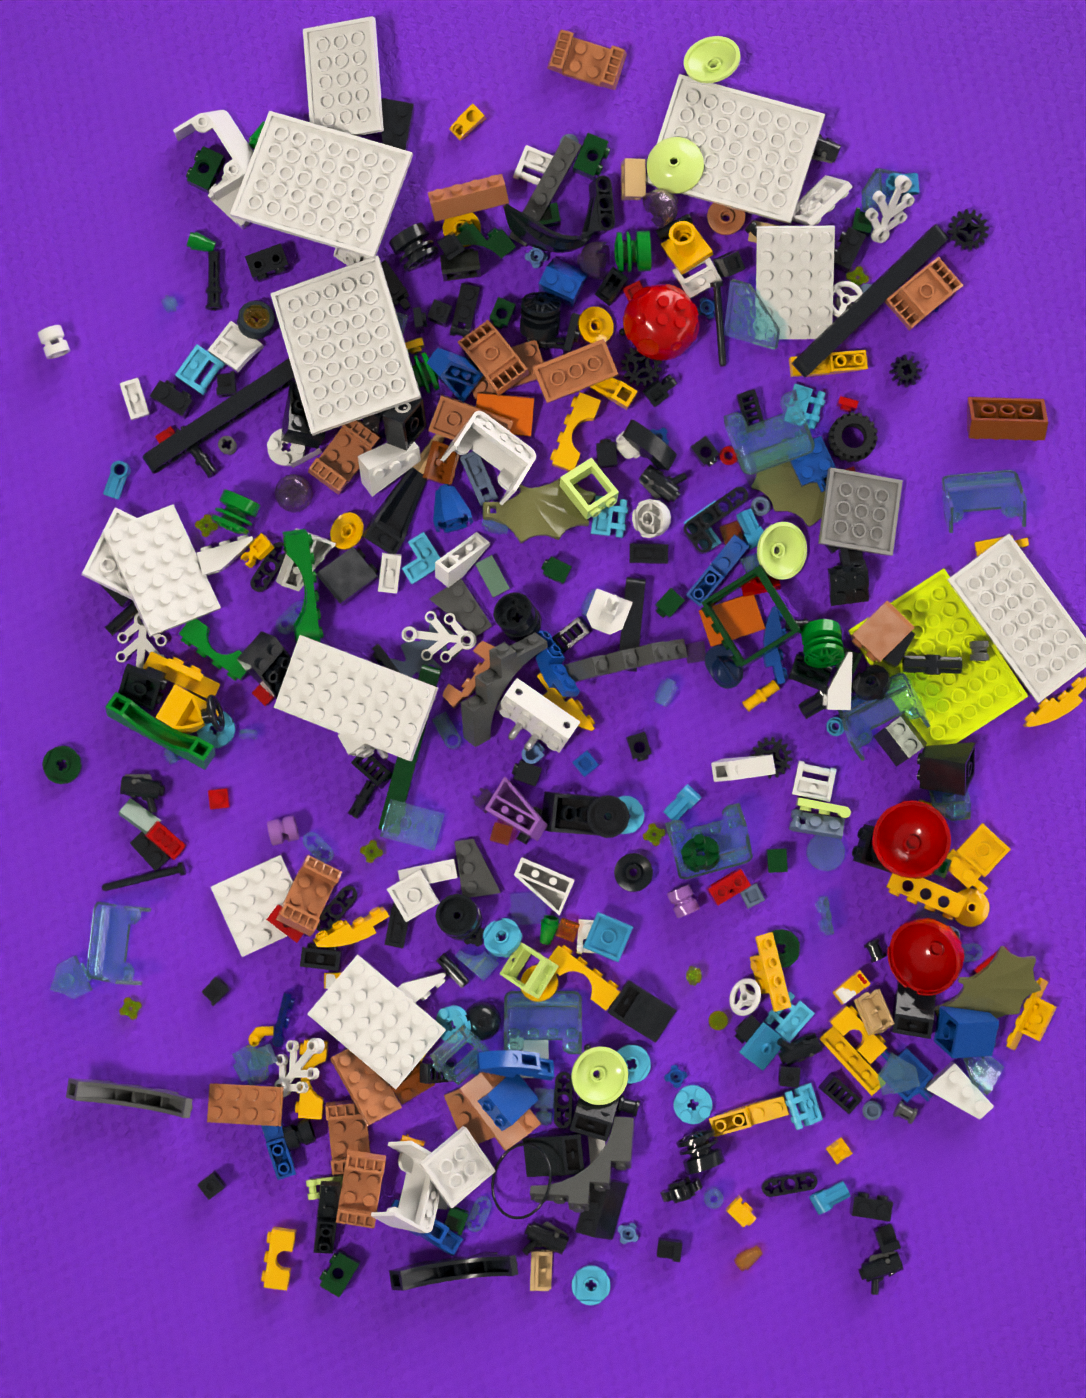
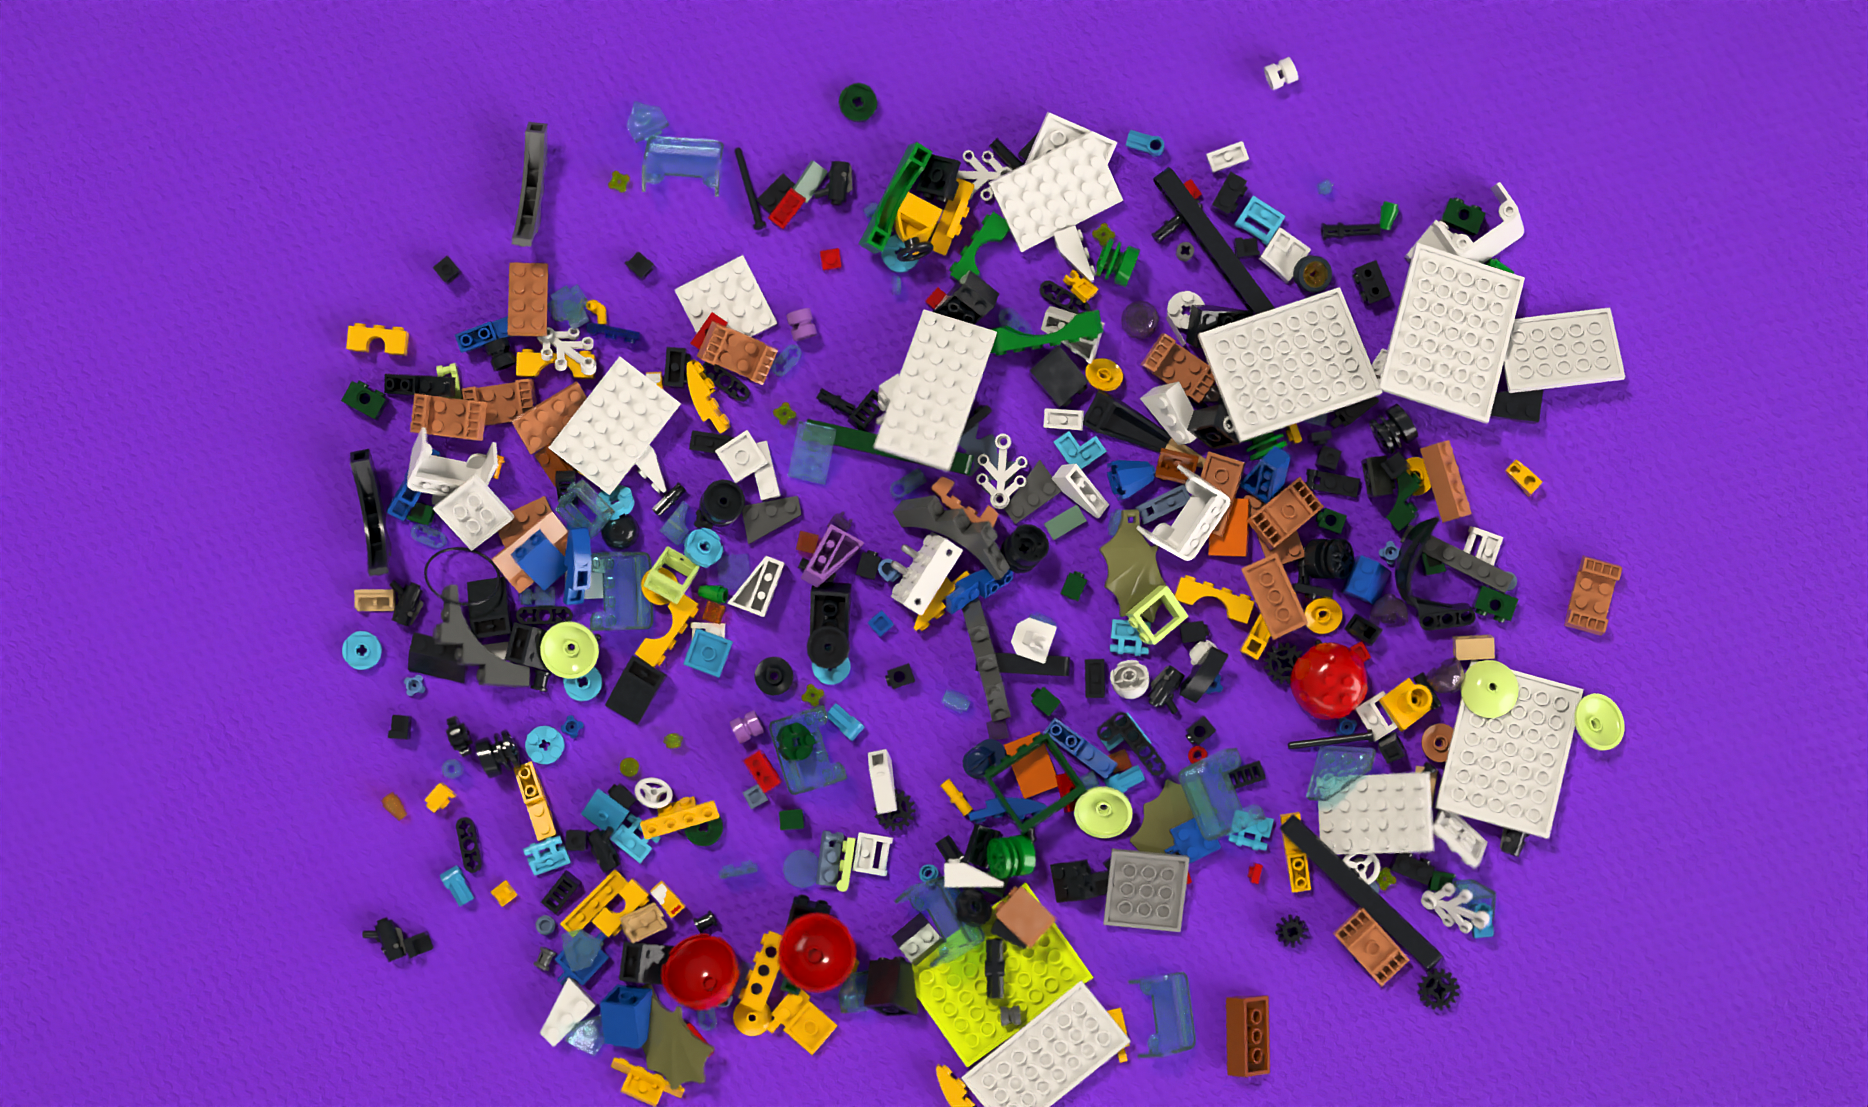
camera: 85 degrees right, 0 degrees up
black slope [552,616,592,654] -> none
green wheel [614,231,651,272] -> none
black plate [642,375,677,407] -> none
sand blue plate [751,497,770,516] -> none
black tyre [828,412,878,463] -> none
black brick [849,1192,893,1222] -> none

